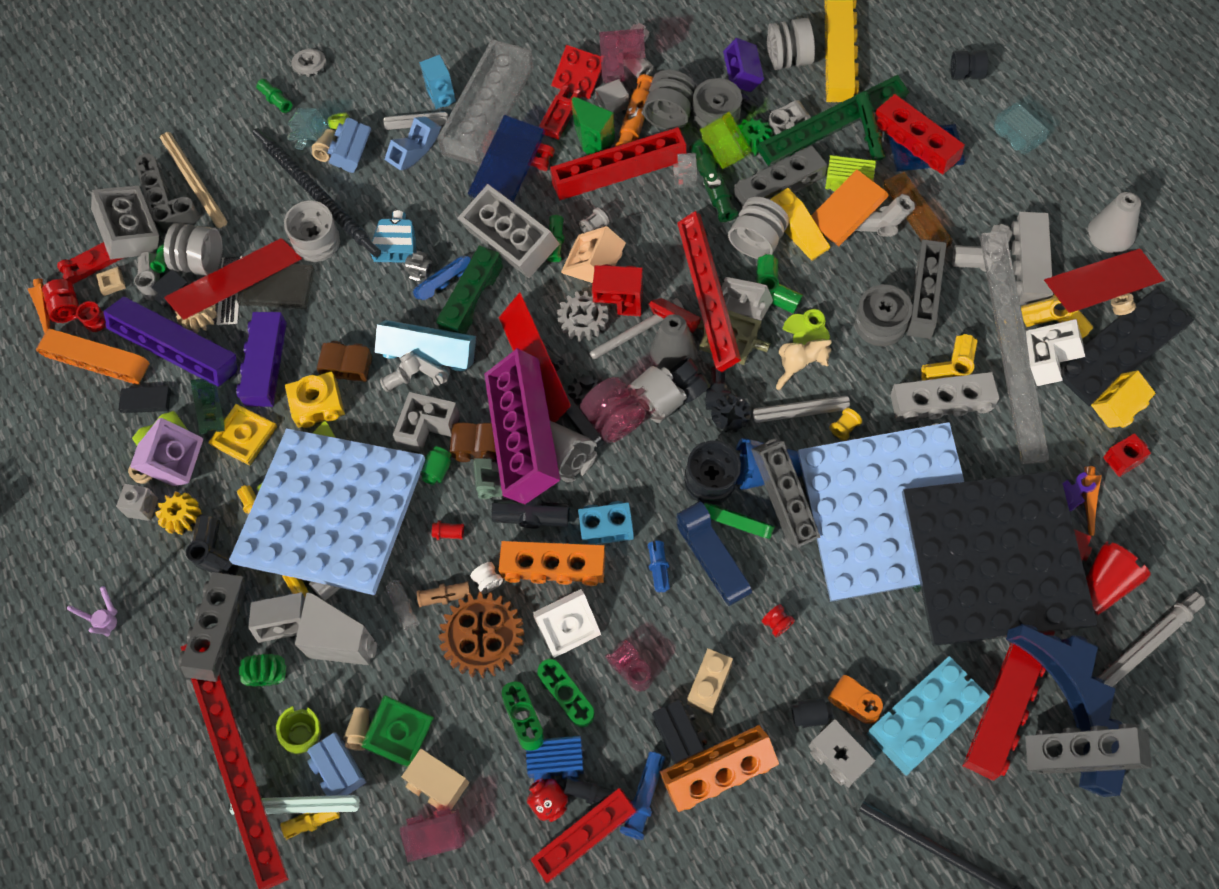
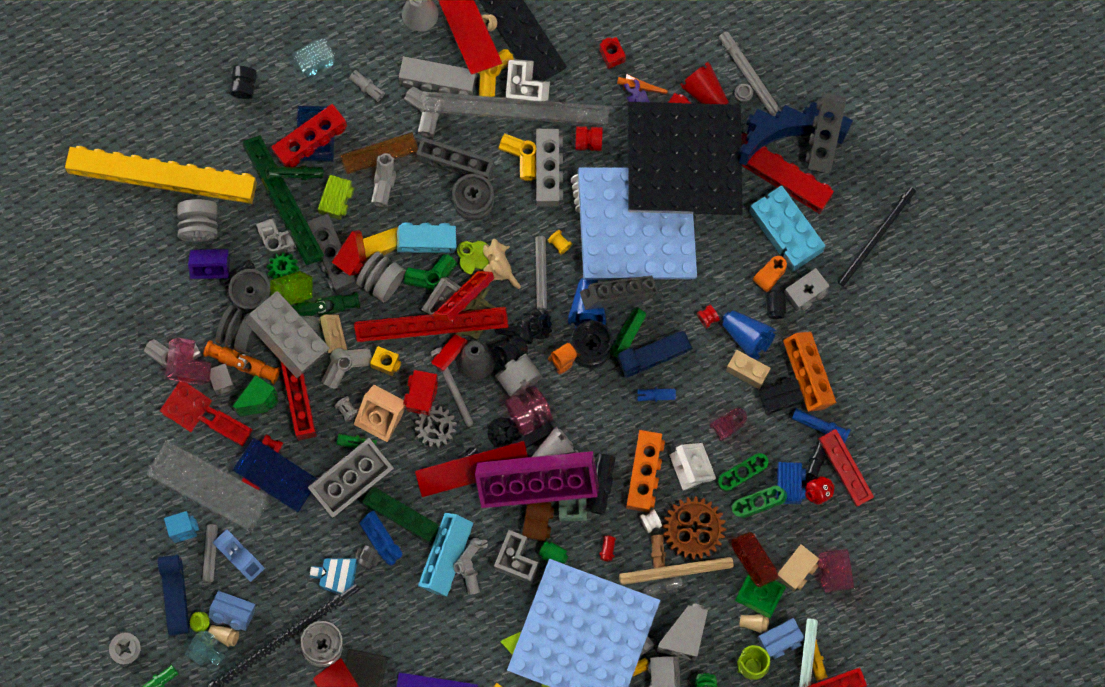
camera: 90 degrees left, 10 degrees up
yellow brick [285,372,345,428] -> none
reddish brown brick [316,341,373,382] -> none
dark azure brick [578,501,634,545] -> none
orange tile [811,169,889,247] -> none
yellow brick [1091,371,1156,428] -> none
none -> dark blue beam [158,555,190,636]
none -> light grey brick [245,291,329,378]
none -> tan plate [320,315,347,353]
none -> light grey piece [321,348,372,389]
none -> red slope [332,230,366,276]
none -> light grey pin [349,70,385,102]
none -> yellow brick [370,346,401,376]
none -> medium azure brick [397,223,456,253]
none -> red plate [433,271,495,322]
none -> orange piece [548,343,577,375]
none -> red wheel [575,126,603,151]
none -> tan axle [619,557,733,585]
none -> blue cone [722,310,776,360]
none -> clear red beam [731,532,778,587]
none -> light grey plate [734,84,753,102]

